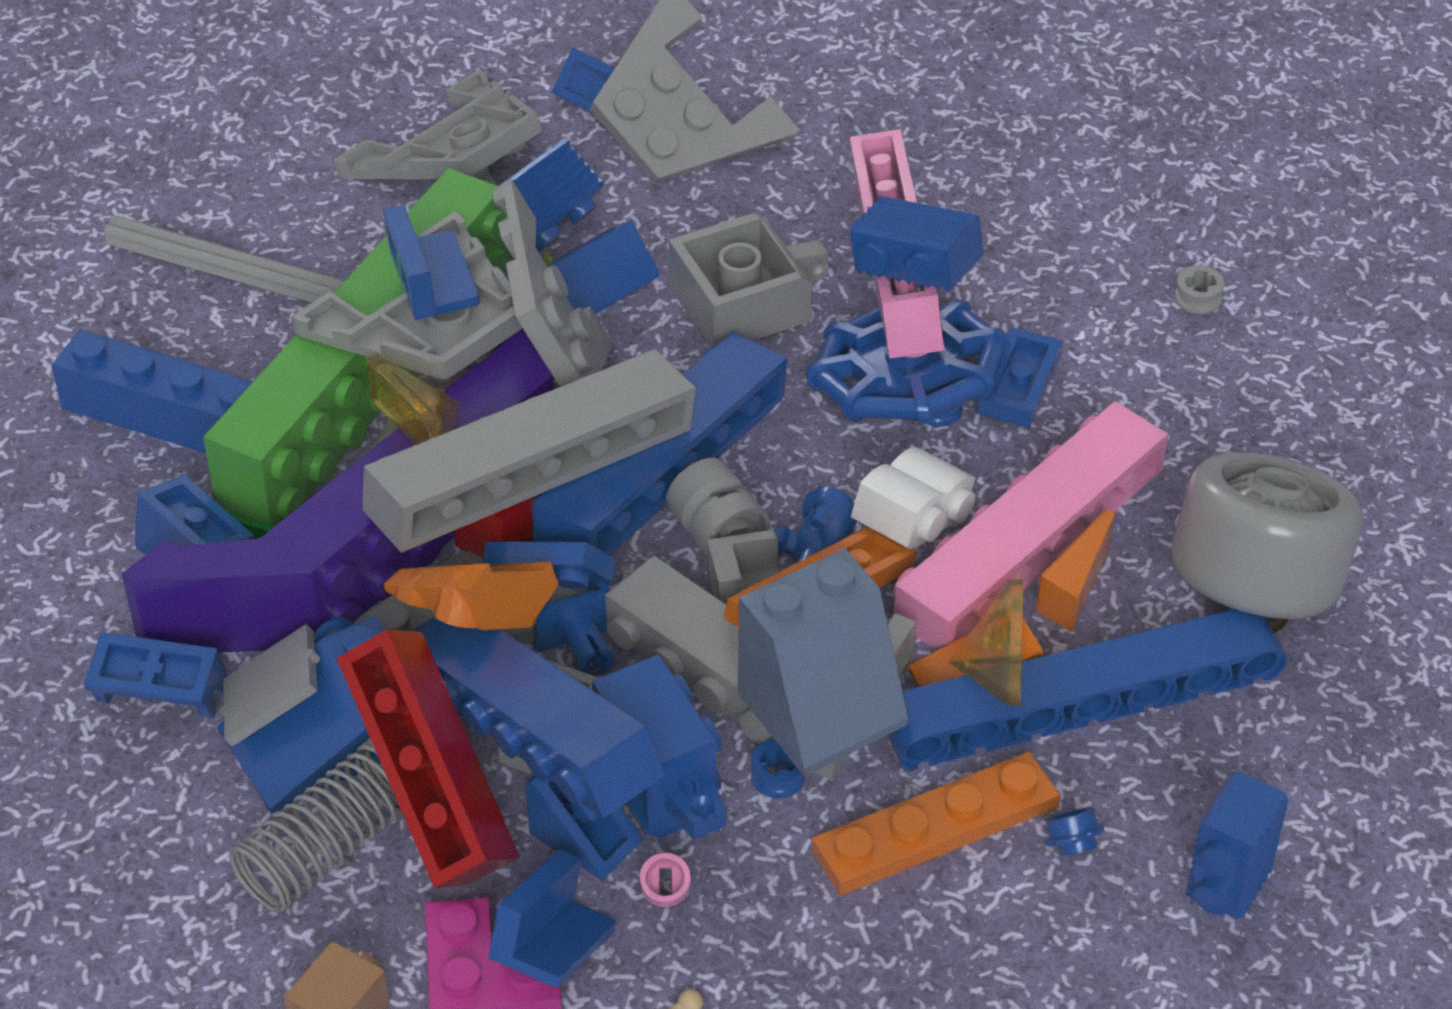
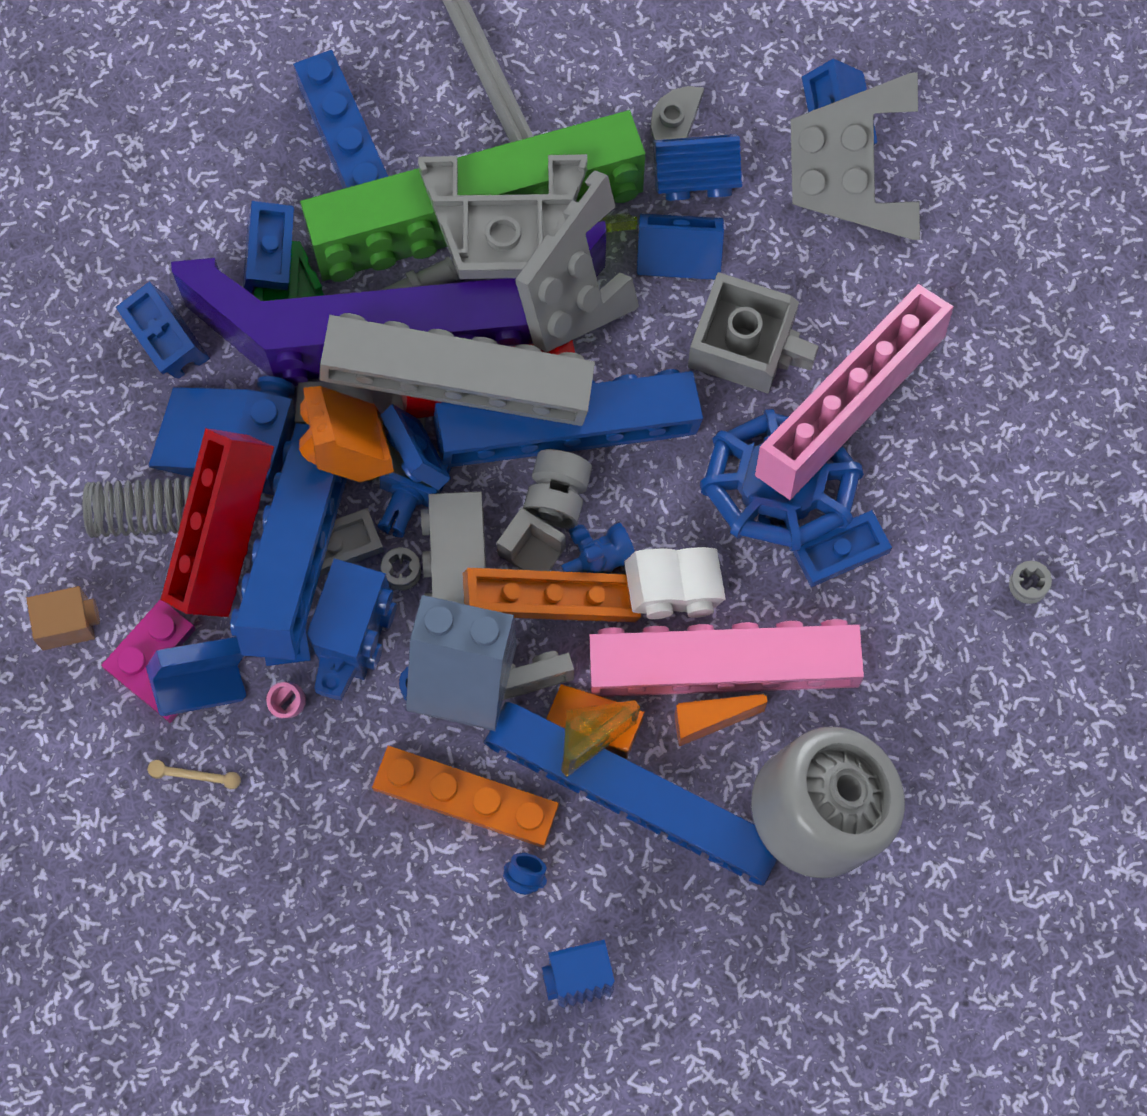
camera: 45 degrees right, 25 degrees up
light grey piece [219,624,320,747] -> none
light grey wing [332,70,542,180] -> none
clear yellow slope [366,354,461,445] -> none
blue panel [383,205,480,320] -> none
blue brick [850,195,984,293] -> none

